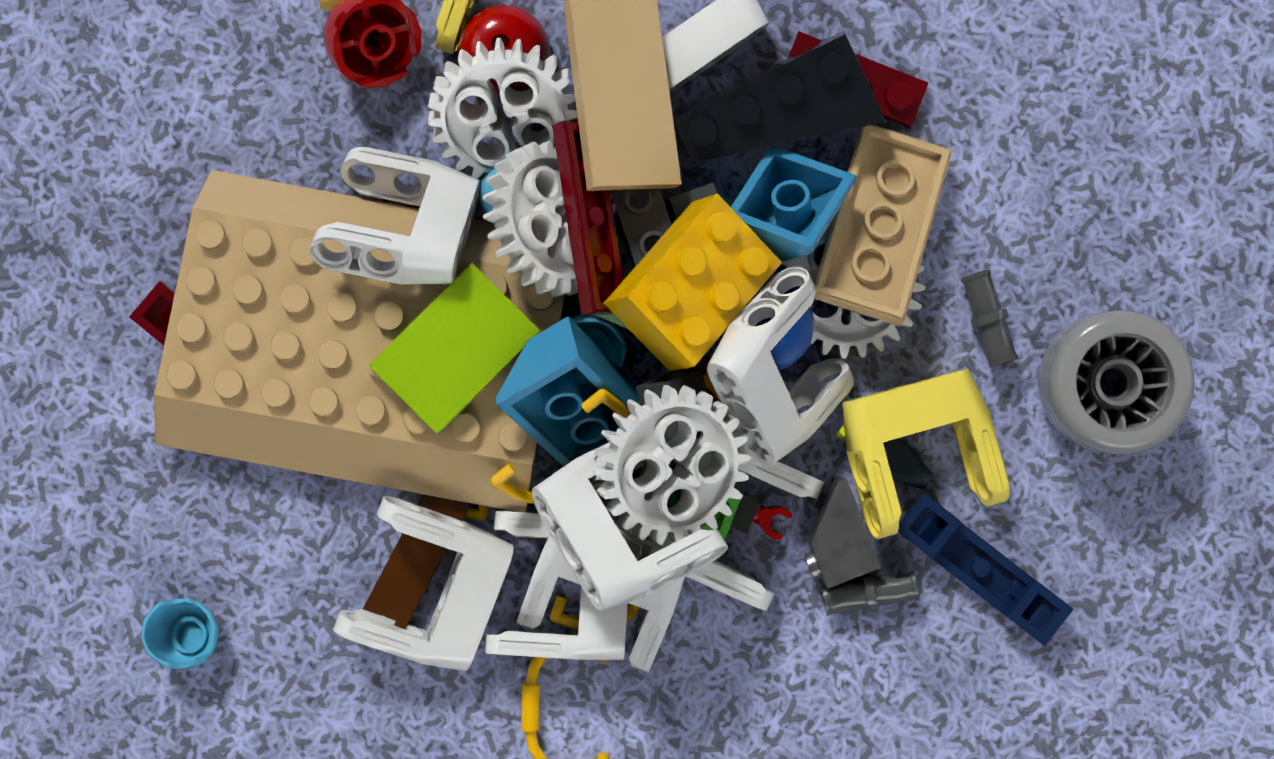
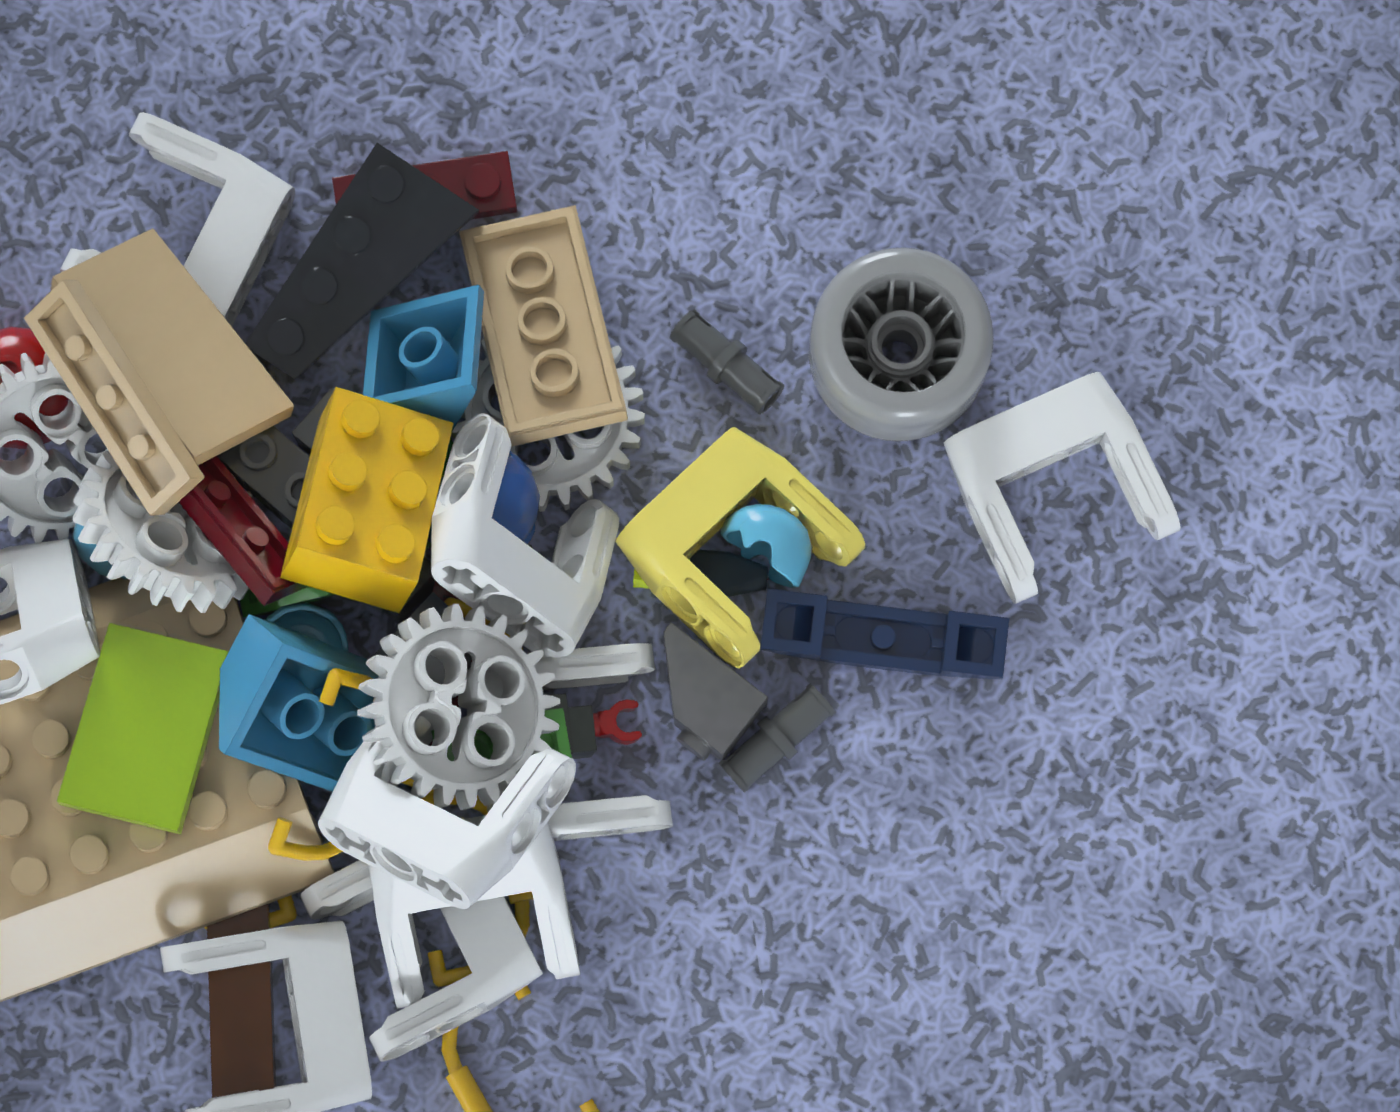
camera: 30 degrees left, 10 degrees down
none -> tan plate [24,280,205,516]
none -> medium azure hair [721,504,812,588]
none -> white connector [944,372,1180,604]

